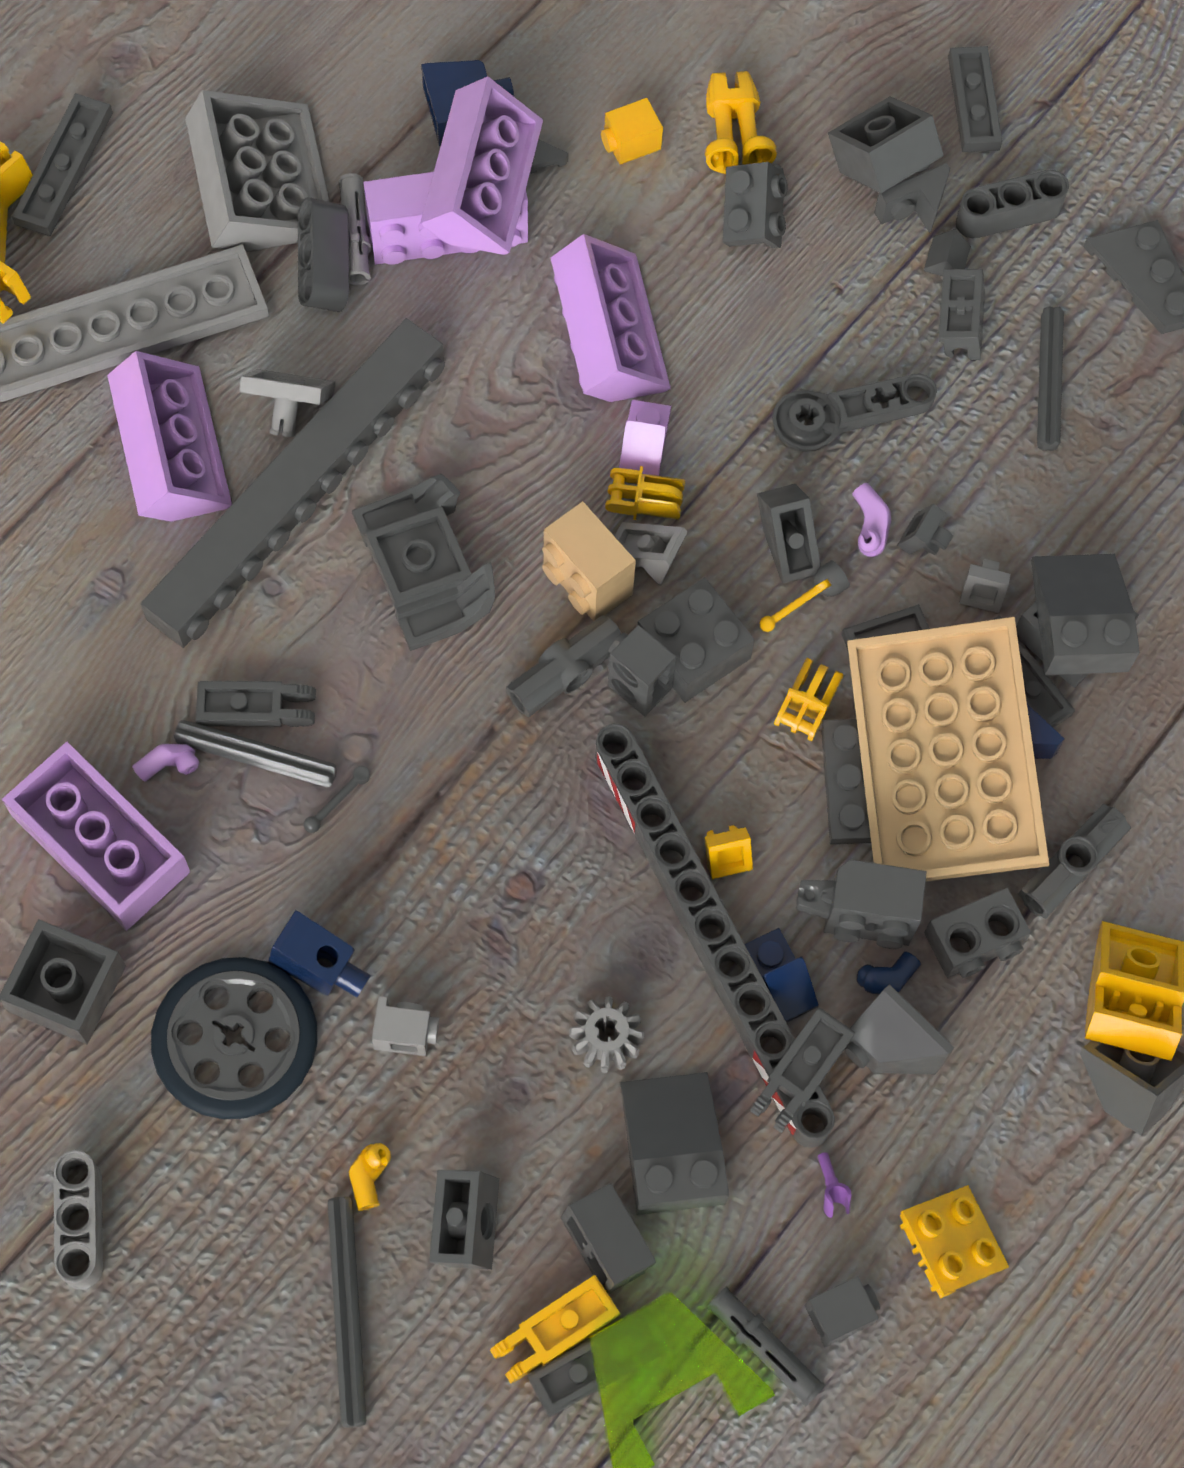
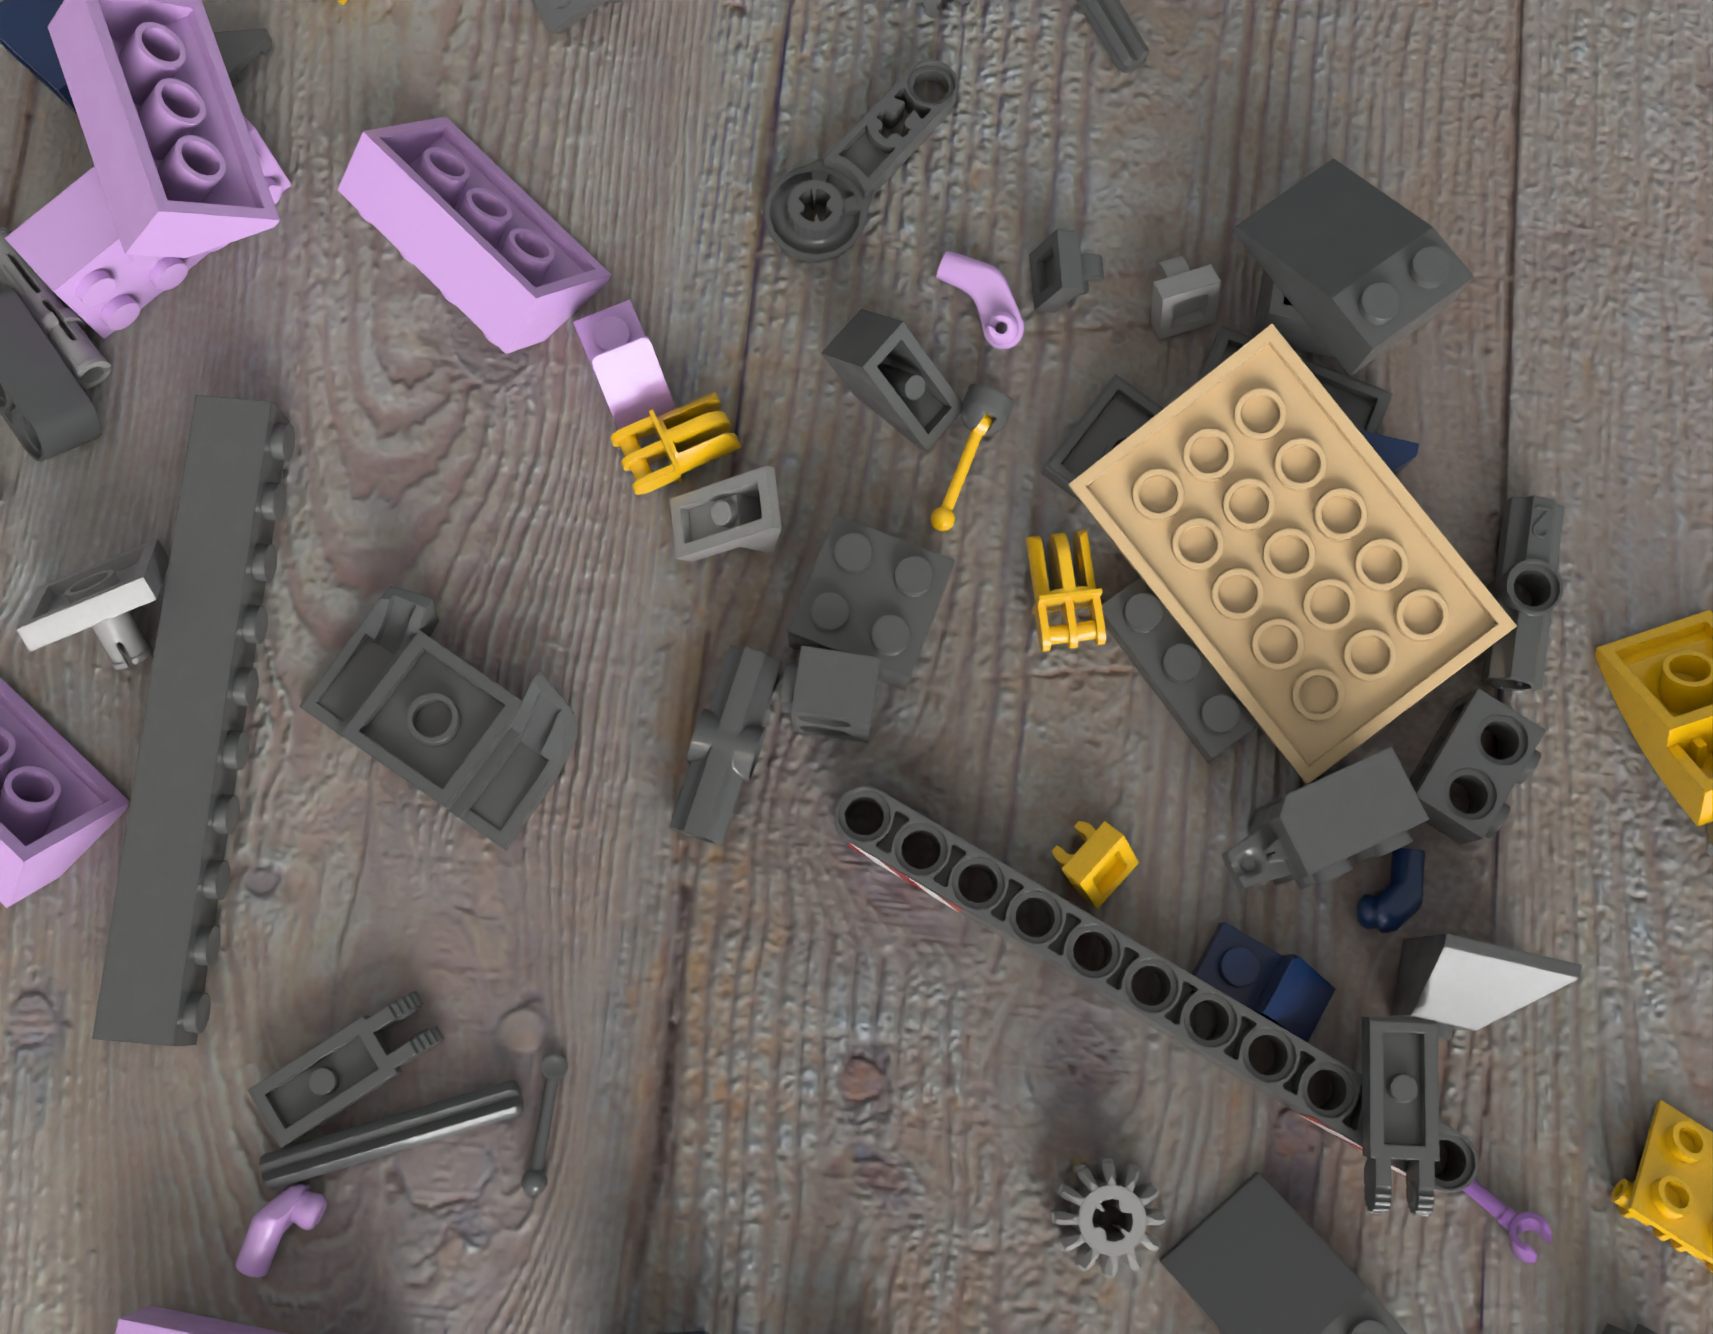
camera: 35 degrees left, 10 degrees up
tan brick [542,501,636,621] -> none

